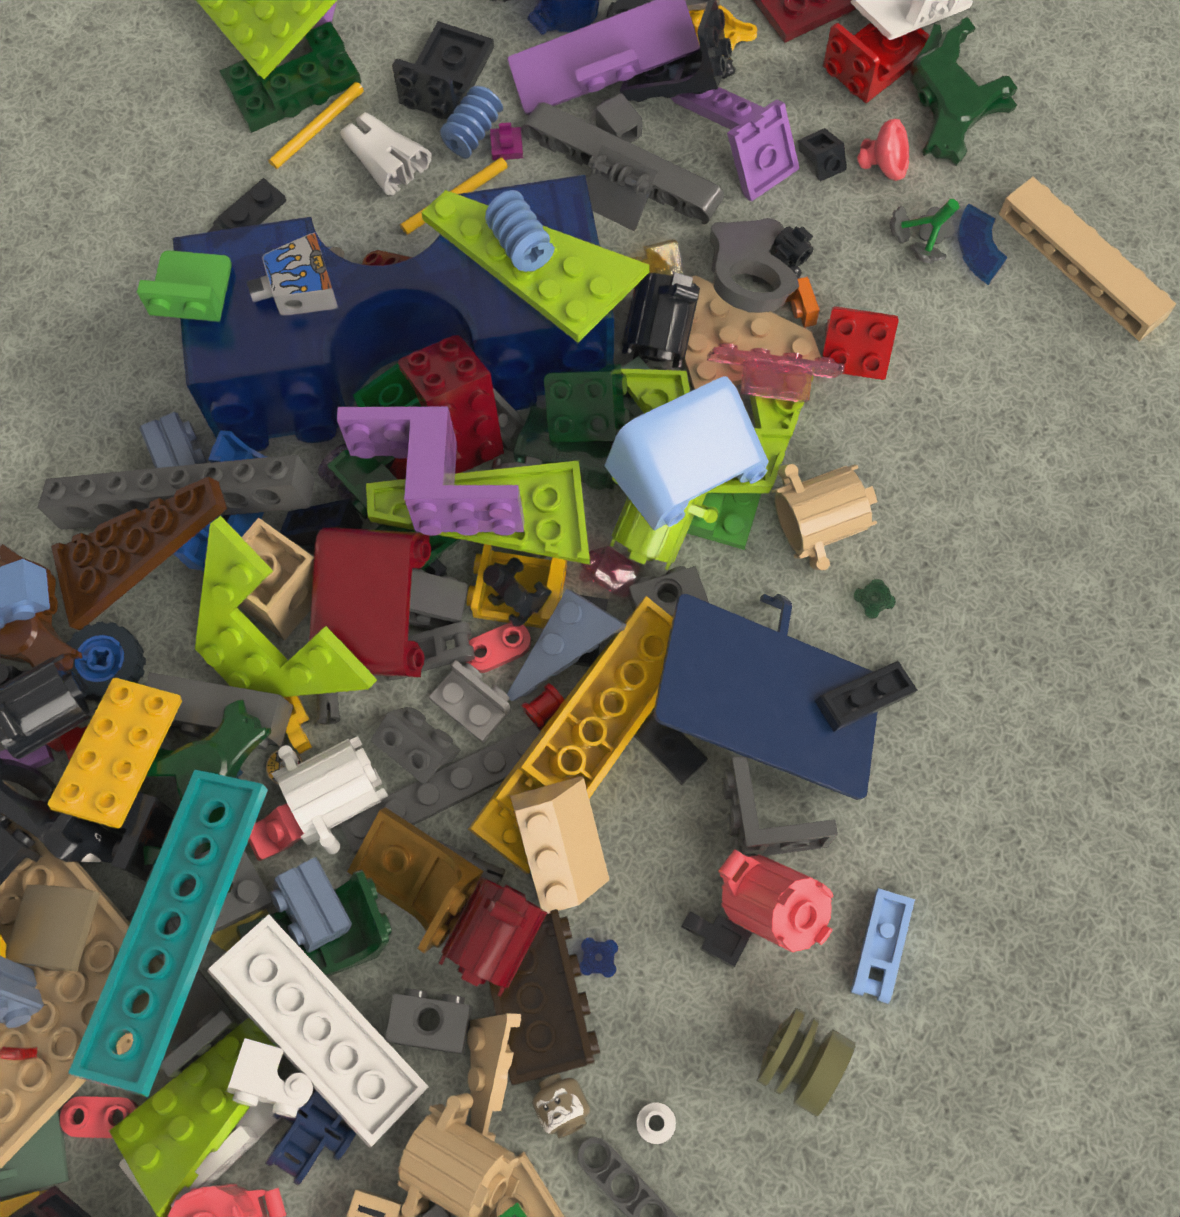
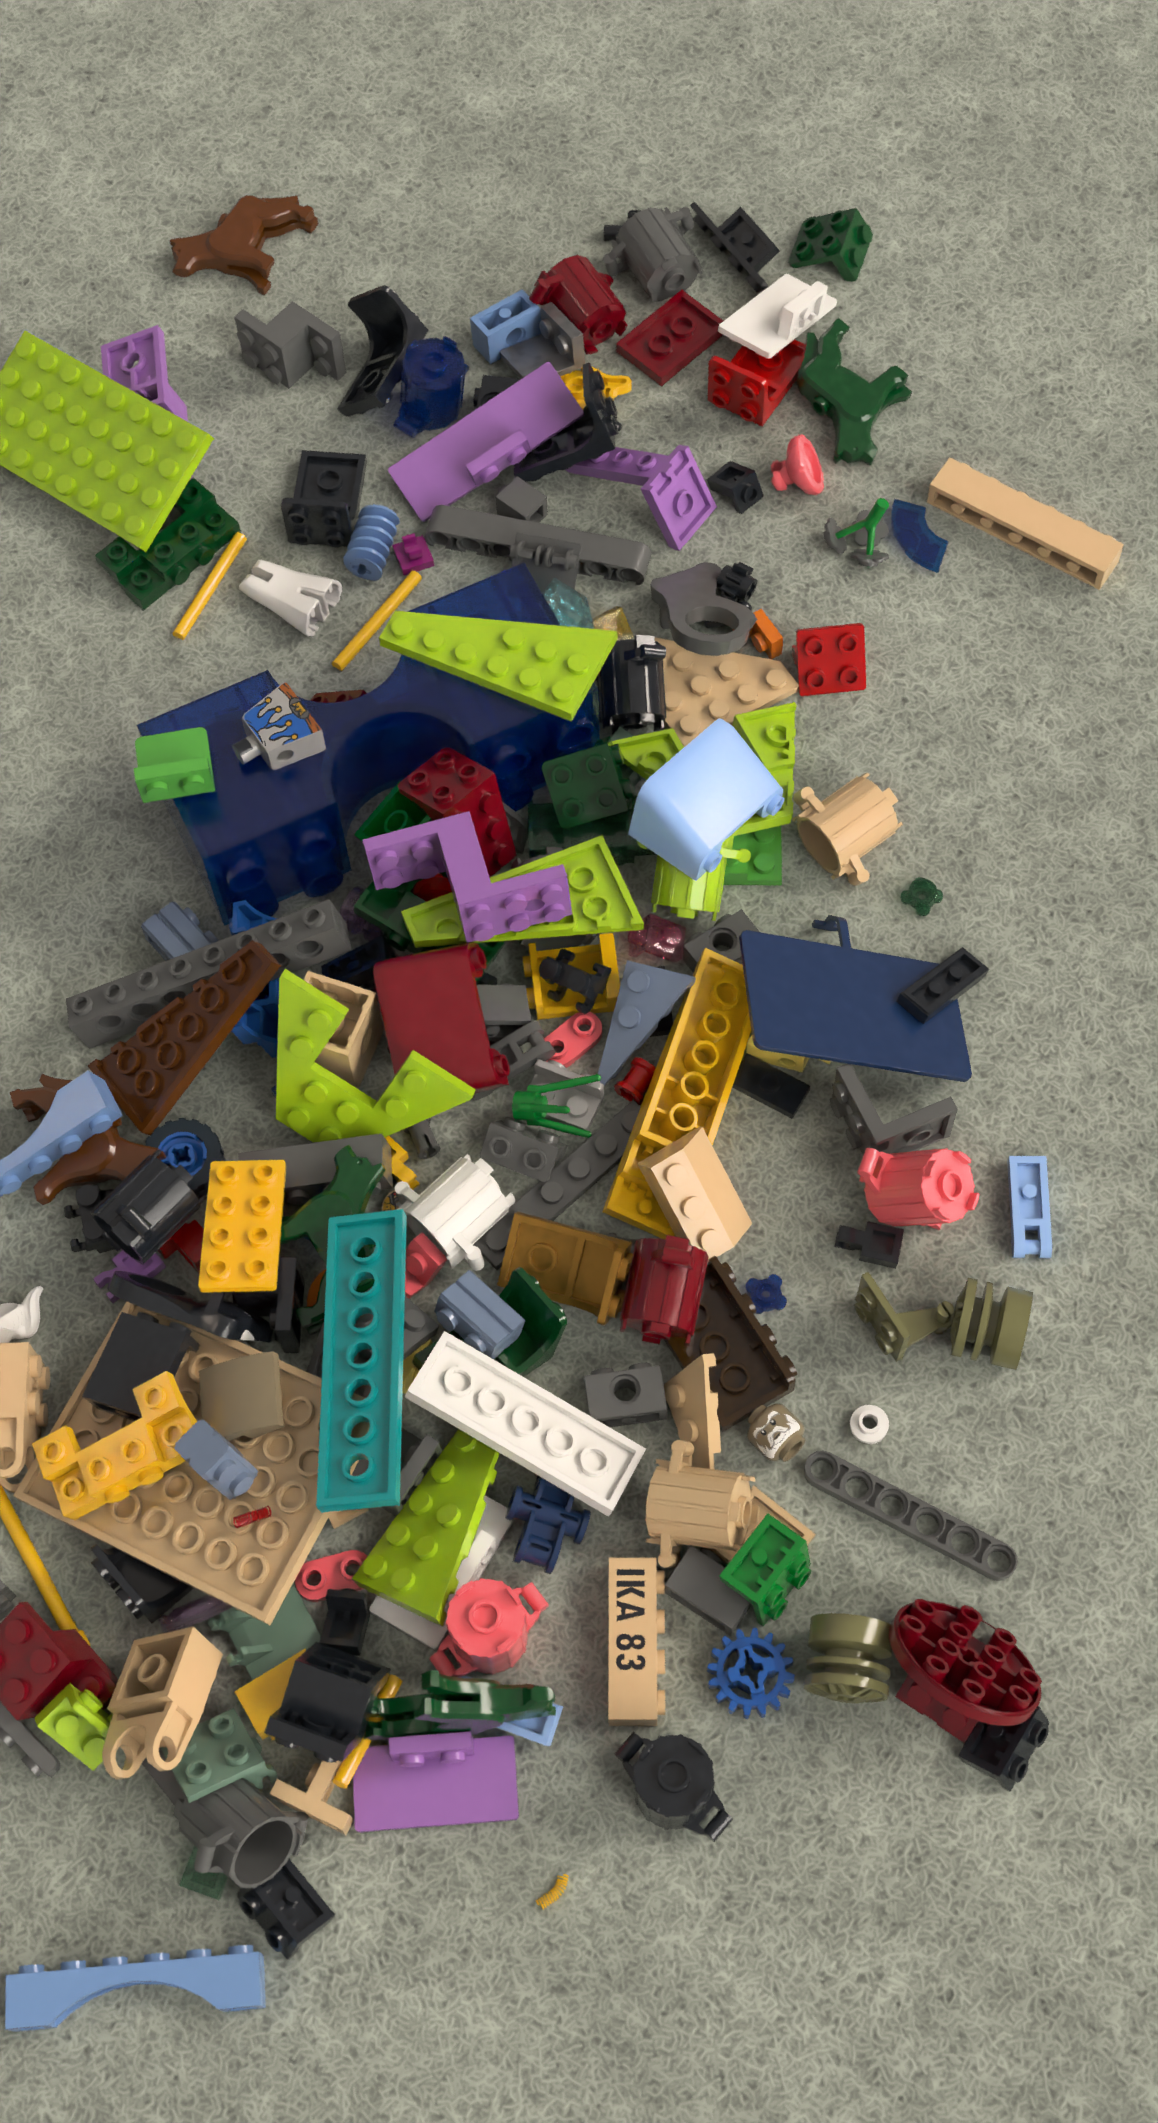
camera: 15 degrees left, 5 degrees down
black hinge [205,178,287,250] -> none
white brick [227,1038,313,1118] -> none
medium blue piece [485,190,555,272] -> none
clear pink bracket [707,343,845,403] -> none
none -> black bracket [319,1588,370,1656]
none -> green plant [512,1074,601,1138]
none -> clear light blue brick [535,577,594,629]
none -> olive plate [854,1272,954,1362]

